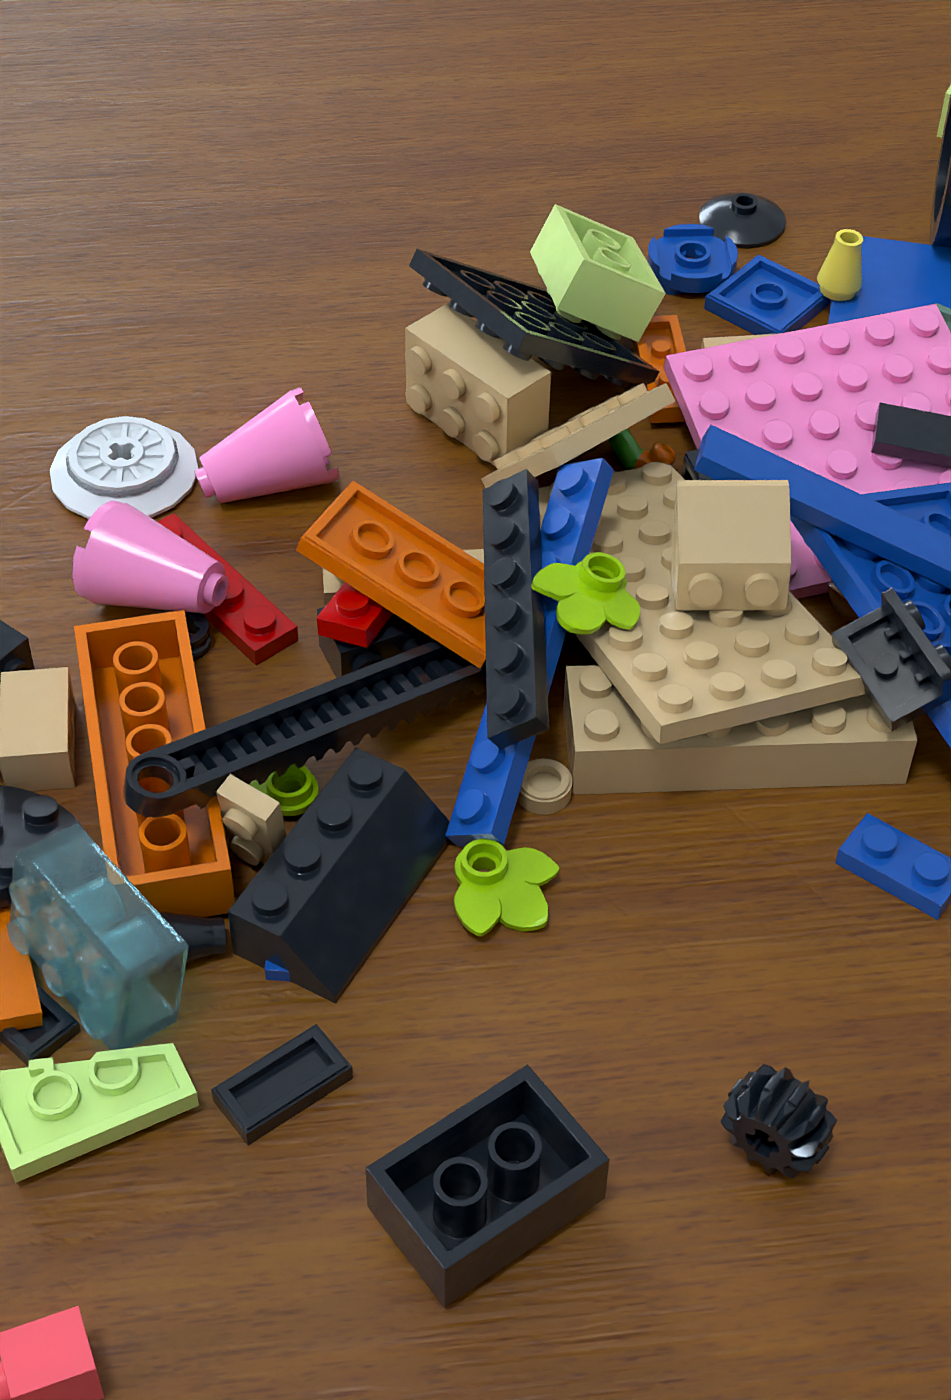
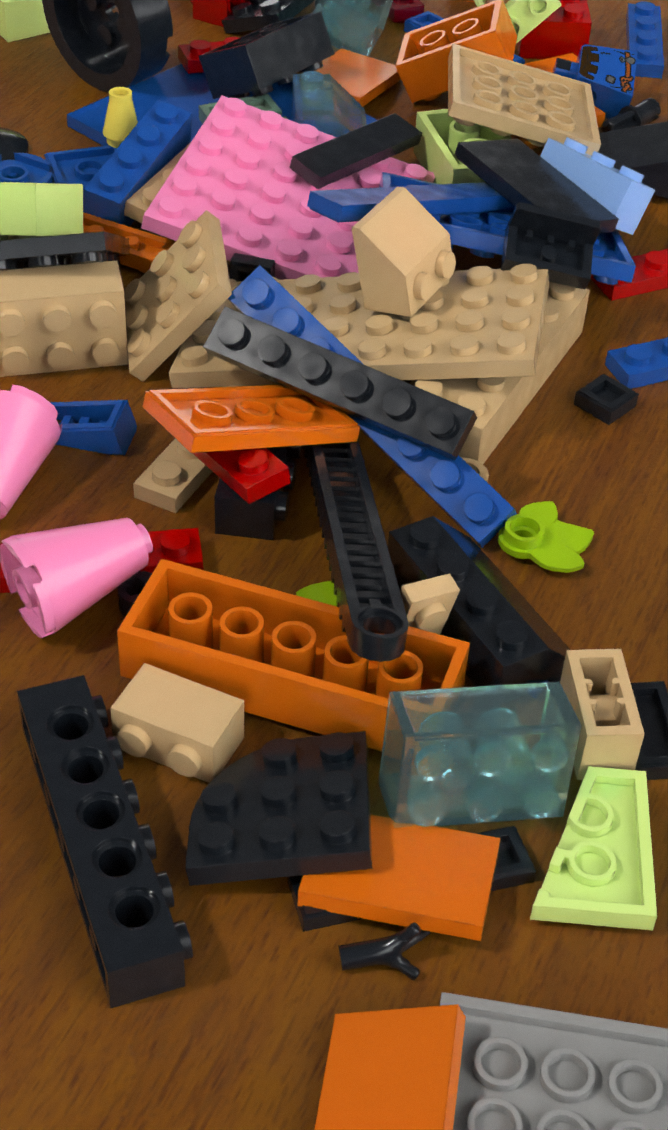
camera: 60 degrees left, 5 degrees down
lime plate [531,552,640,635] -> none
none -> blue slope [50,400,137,455]
none -> blue brick [83,99,192,227]
none -> tan brick [558,649,645,780]
none -> black tile [574,374,639,425]

